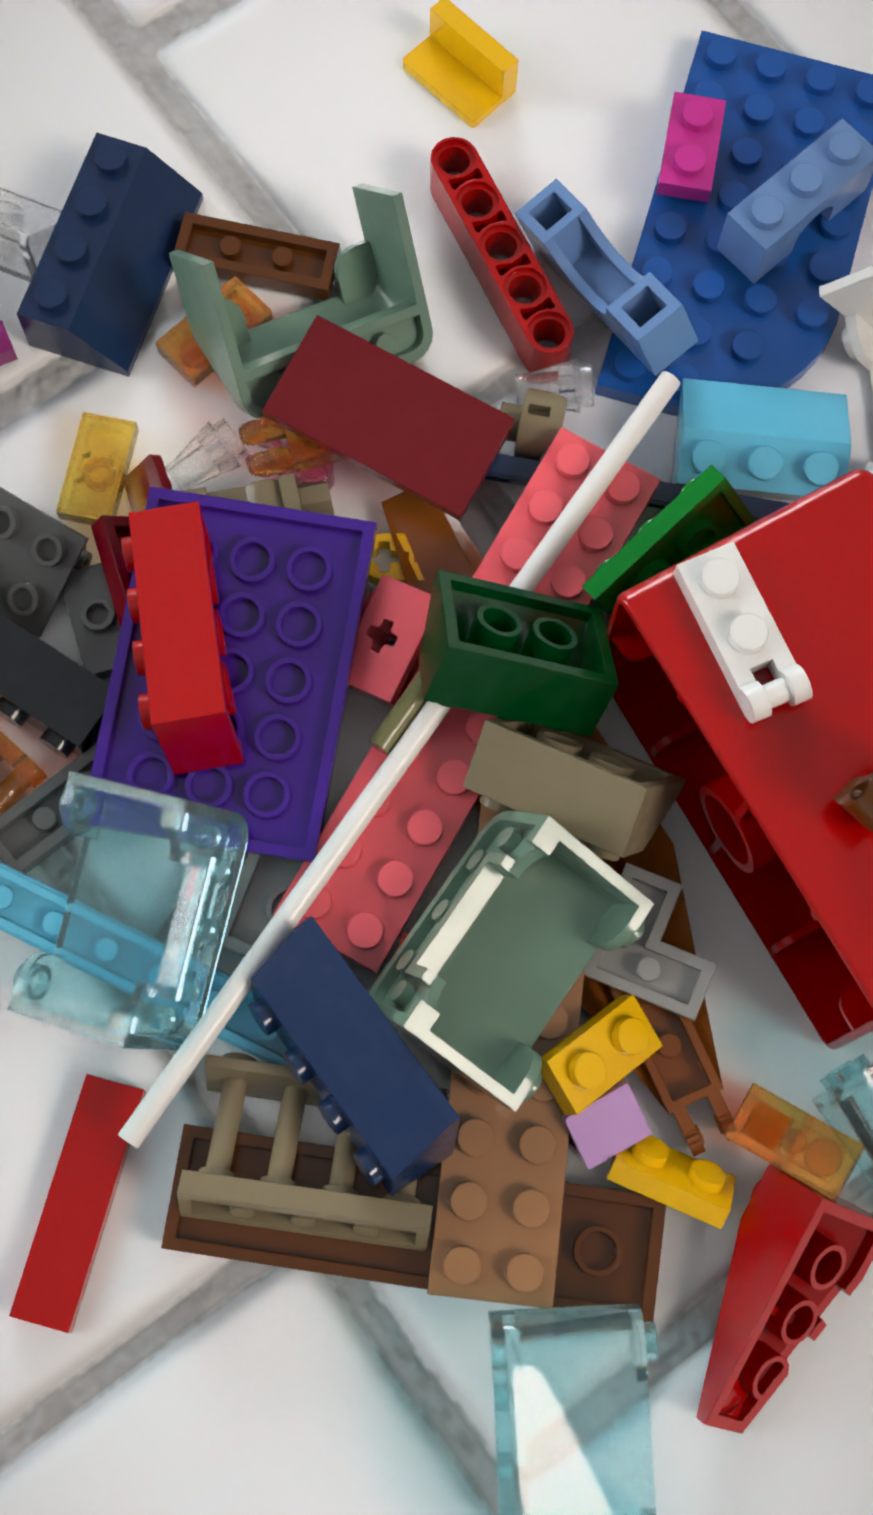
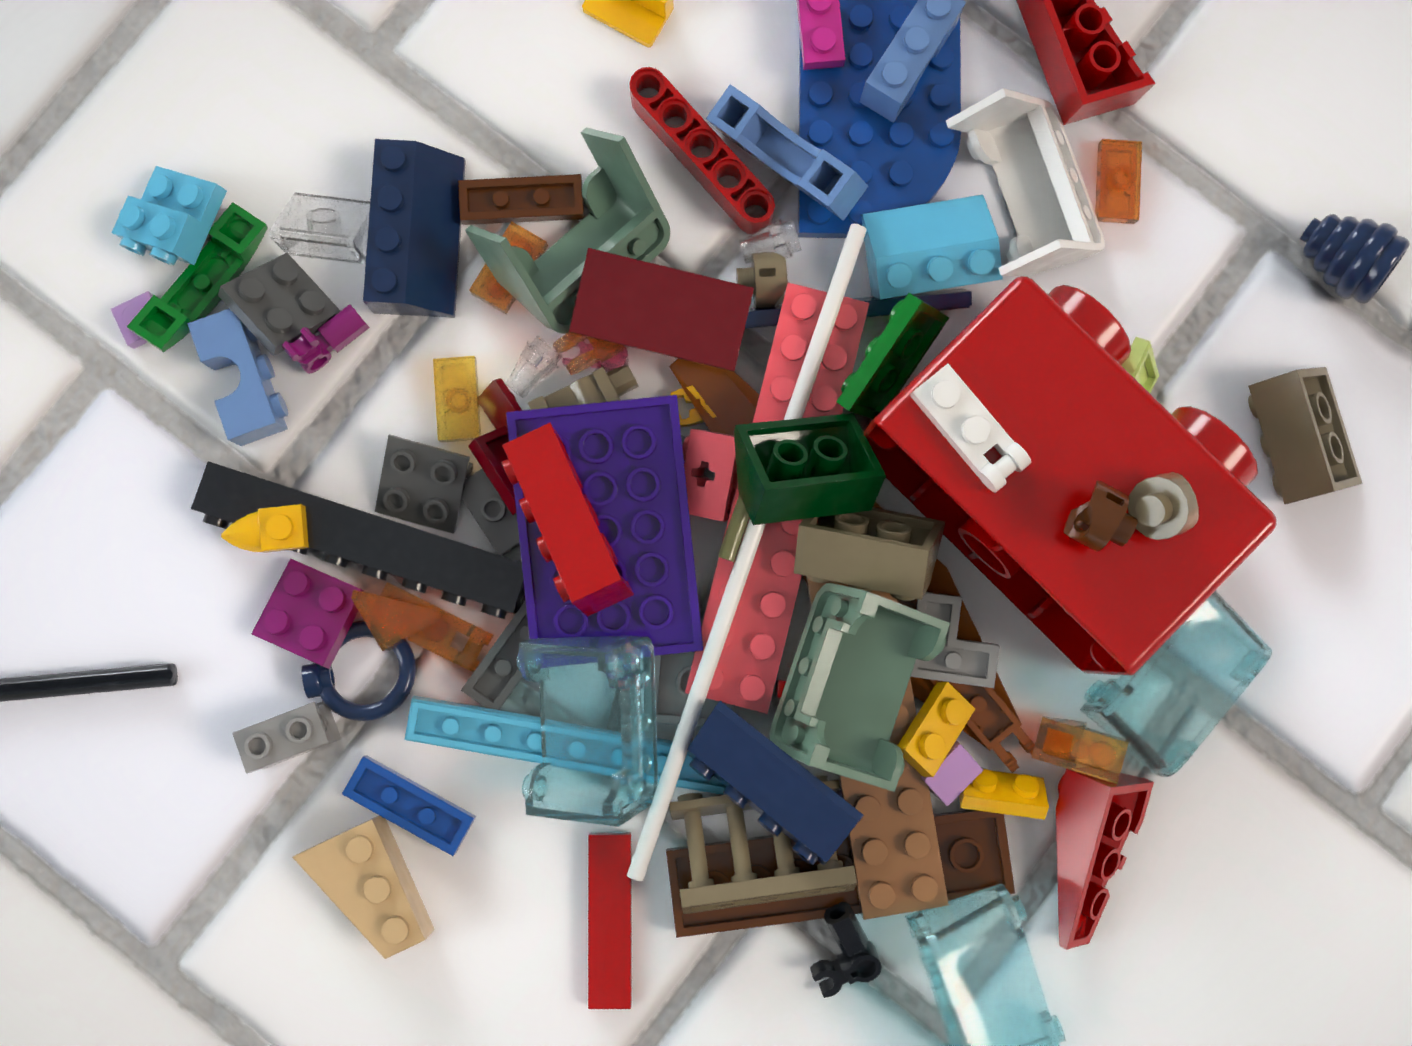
camera: 20 degrees left, 10 degrees up
none -> black bar [810,901,882,998]

